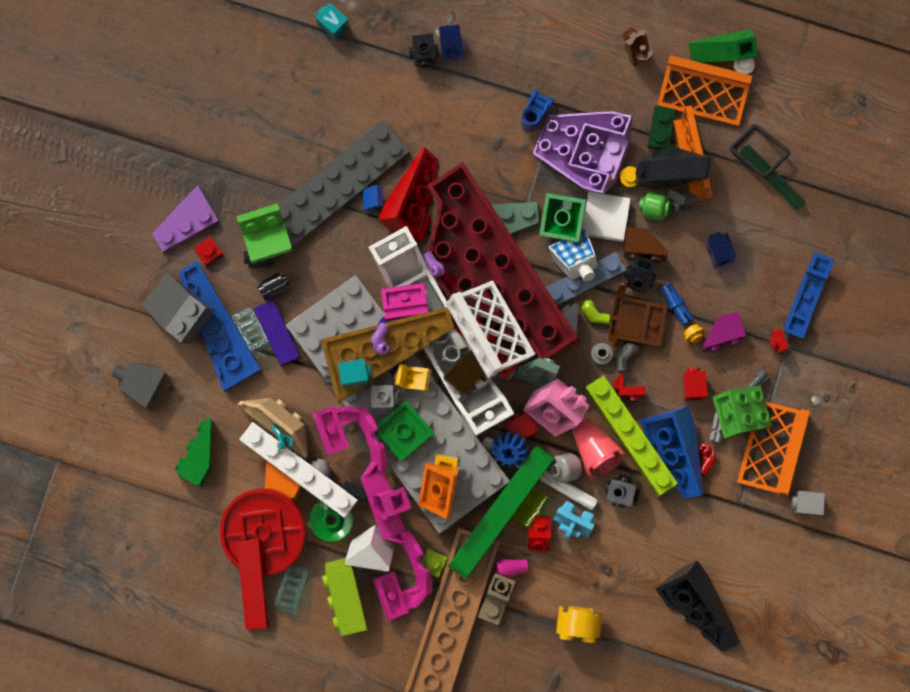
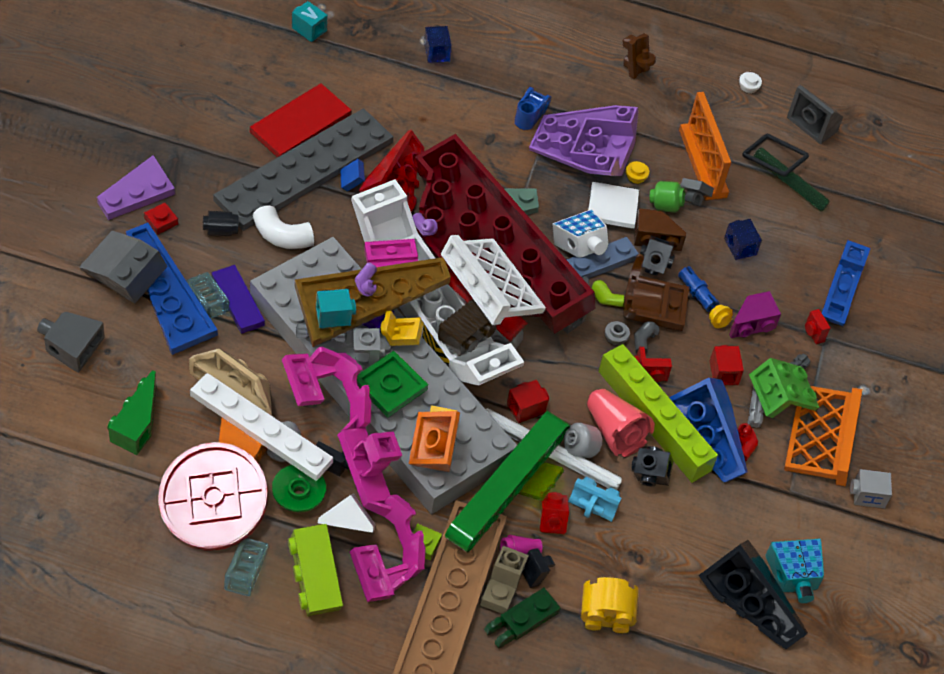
camera: 10 degrees left, 25 degrees down
bright green bracket [237,203,292,263] -> none
red tile [237,539,269,630] -> none
black brick [257,272,290,301] -> none
teal hand [271,424,293,450] -> none
black brick [409,33,439,68] -> none
blue gear [491,430,529,468] -> none
sand green wing [514,358,560,388] -> none
bright pink hinge [523,379,590,437] -> none
green slope [539,193,587,242] -> none
black wedge [635,146,711,190] -> none
dark green plate [647,105,675,149] -> none
orange fence [657,55,752,126] -> none
green slope [688,29,758,62] -> none
none -> red tile [250,83,352,158]
none -> white cylinder [253,206,314,249]
none -> dark green hinge [484,588,561,648]
none -> black tile [523,548,555,588]
none -> torso [765,539,824,603]
none -> dark grey slope [787,85,843,144]

